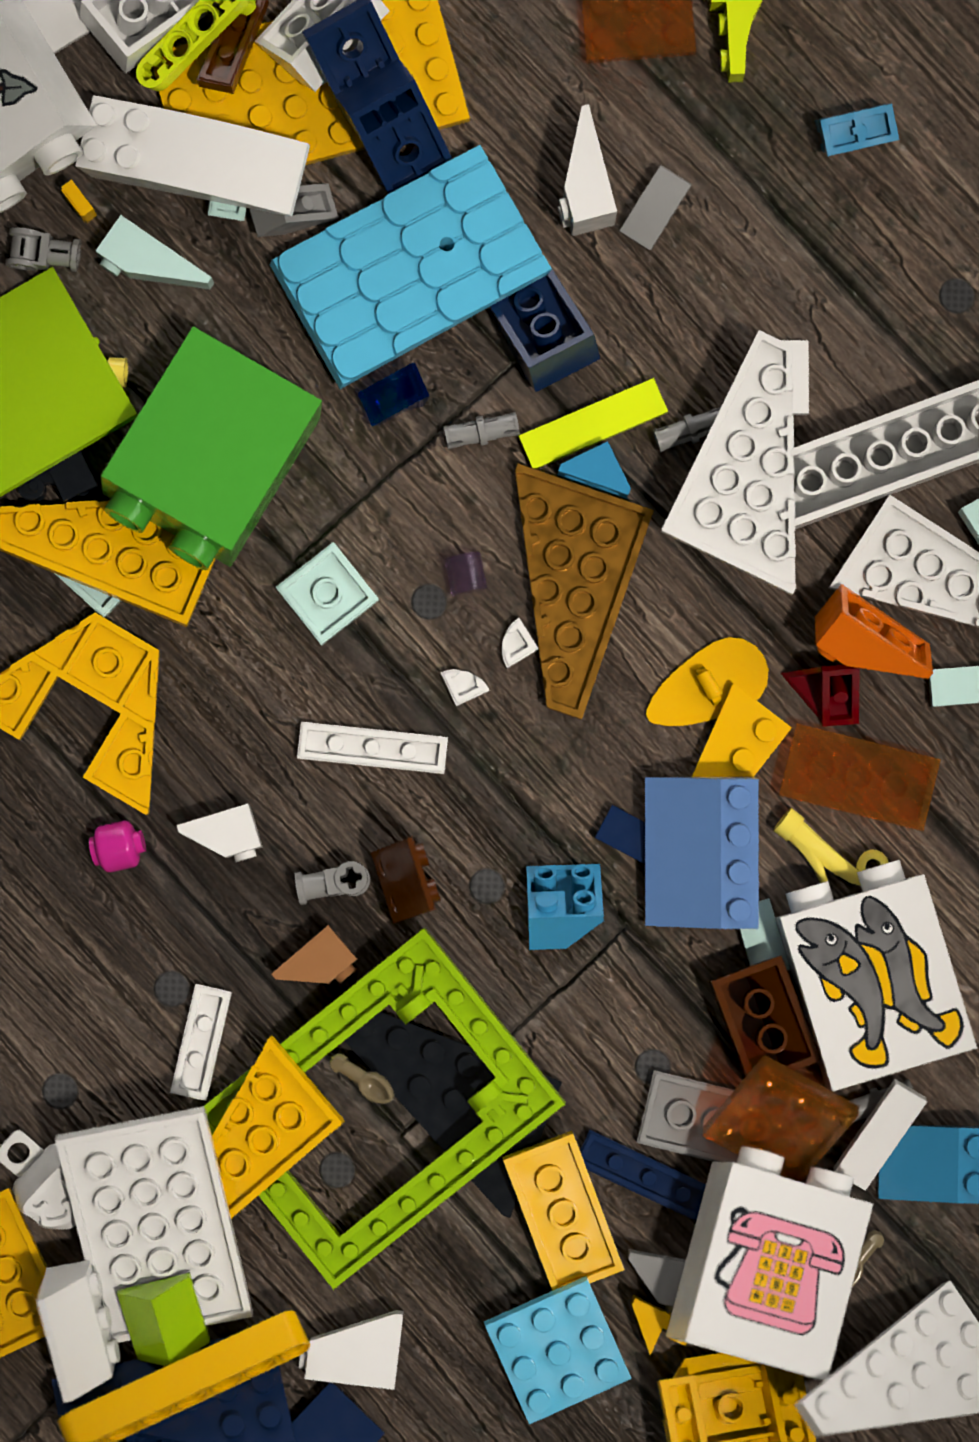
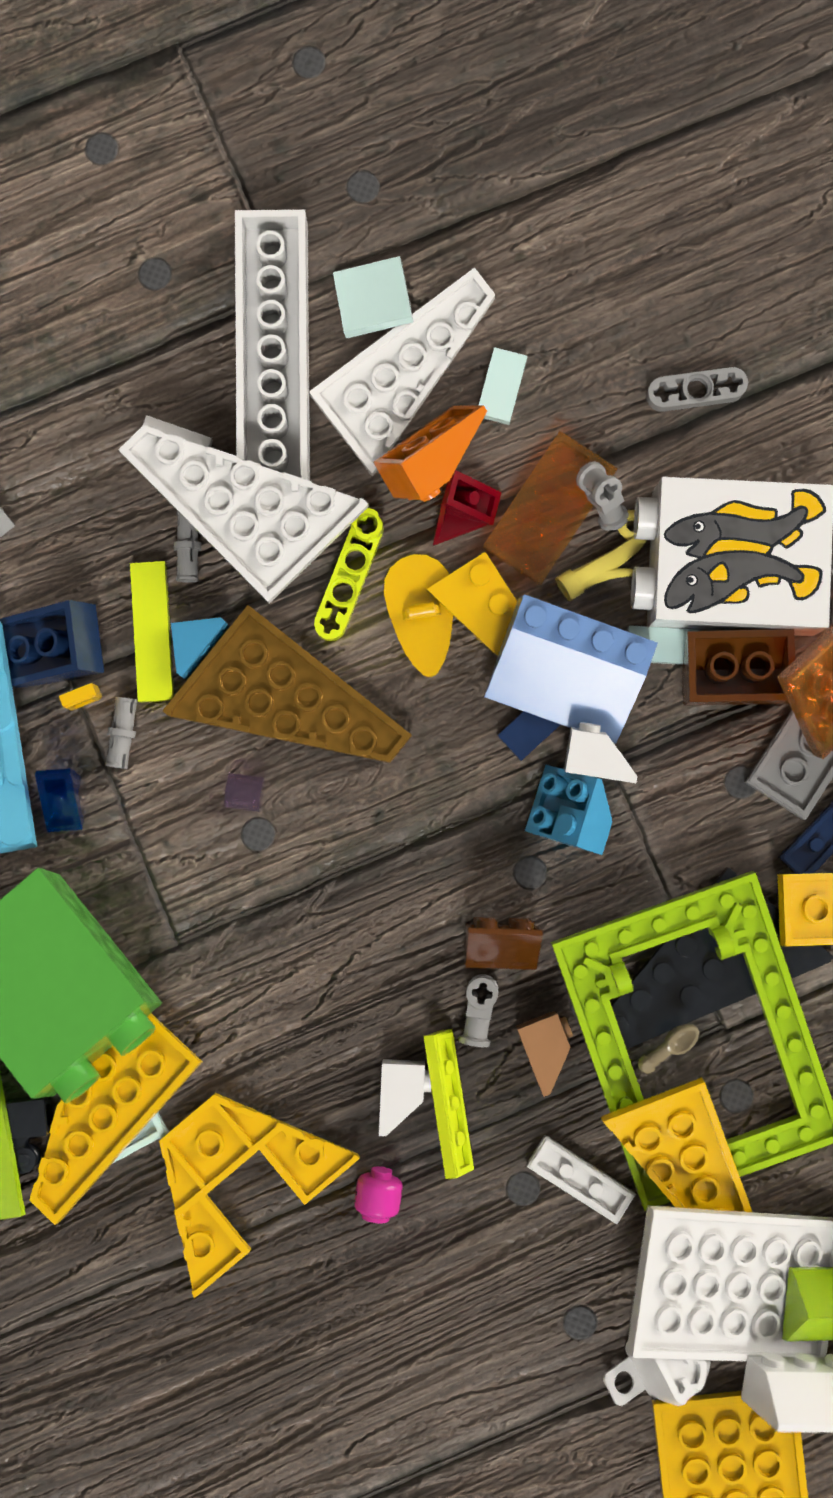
camera: 65 degrees left, 0 degrees up
light aqua tile [276,542,379,646] -> none
white tile [297,722,448,774] -> none
white tile [441,669,490,707] -> none
white tile [502,618,539,669] -> none
none -> yellow tile [59,683,102,711]
none -> neon yellow beam [314,508,384,641]
none -> neon yellow tile [423,1029,474,1179]
none -> white slope [564,722,637,783]
none -> light grey connector [576,461,629,531]

